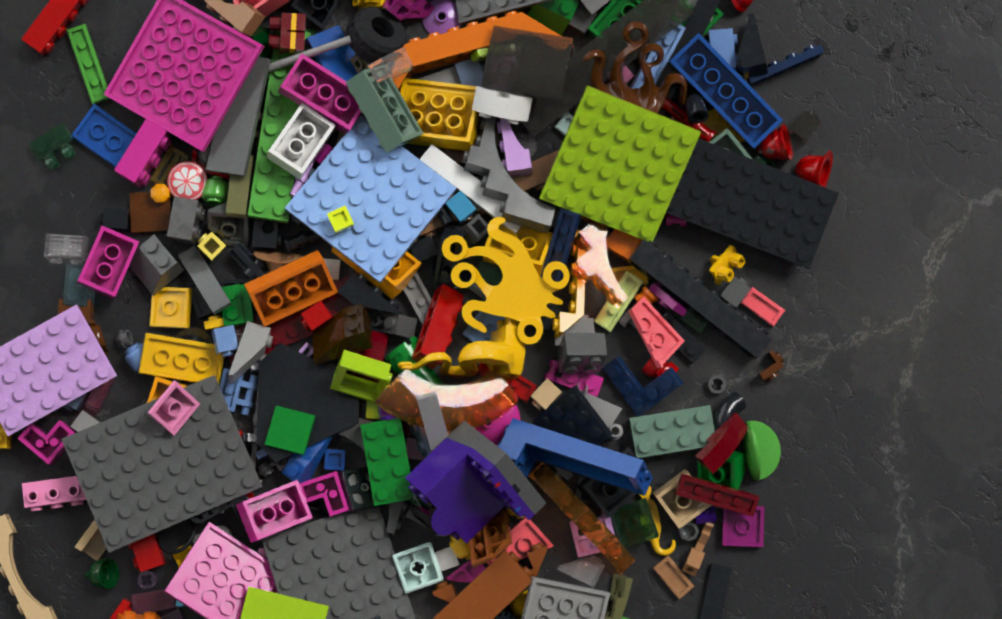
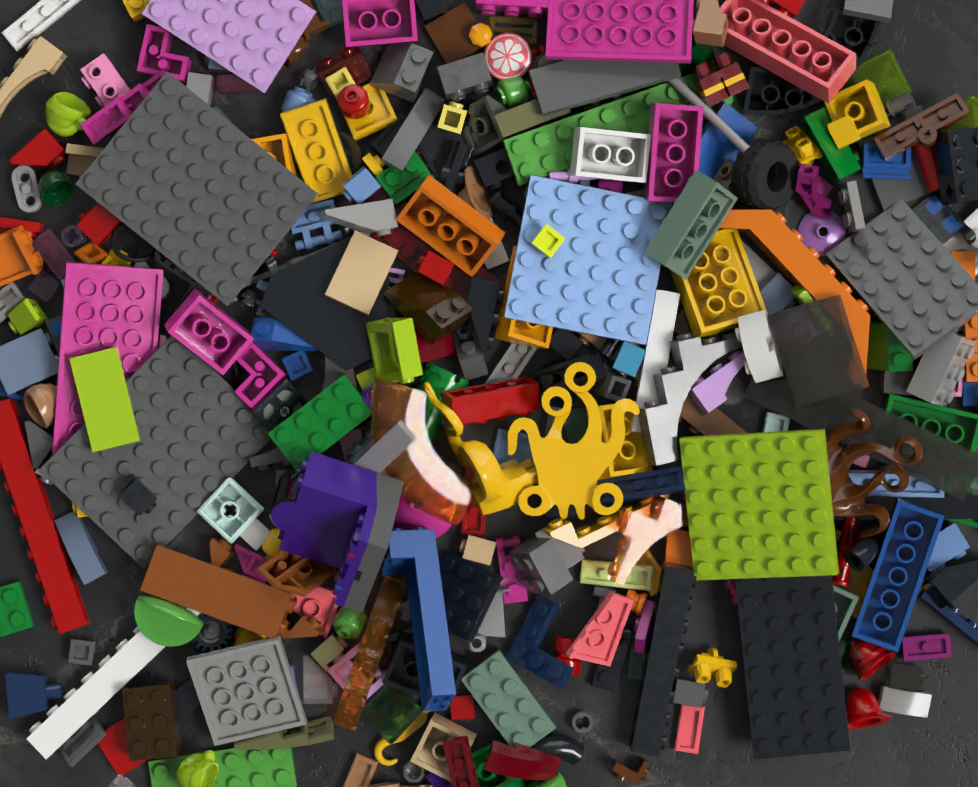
camera: 55 degrees right, 5 degrees up
bright pink slope [148,380,200,436] -> none
green tile [265,405,316,456] -> none
clear slope [367,47,413,84] -> none
none -> red slope [9,129,67,168]
none -> light grey plate [12,165,43,213]
none -> lime piece [45,92,91,137]
none -> orange slope [74,241,108,264]
none -> dark pink slope [80,70,166,145]
none -> olive brick [311,633,349,671]
none -> clear red bracket [316,47,373,97]
none -> light yellow slope [325,67,356,98]
none -> tan tile [325,230,399,316]
none -> bright green head [333,606,368,639]
none -> red head [338,84,371,119]
none -> red tile [450,694,475,721]
none -> light grey slope [878,685,932,718]
none -> magenta plate [901,633,952,661]

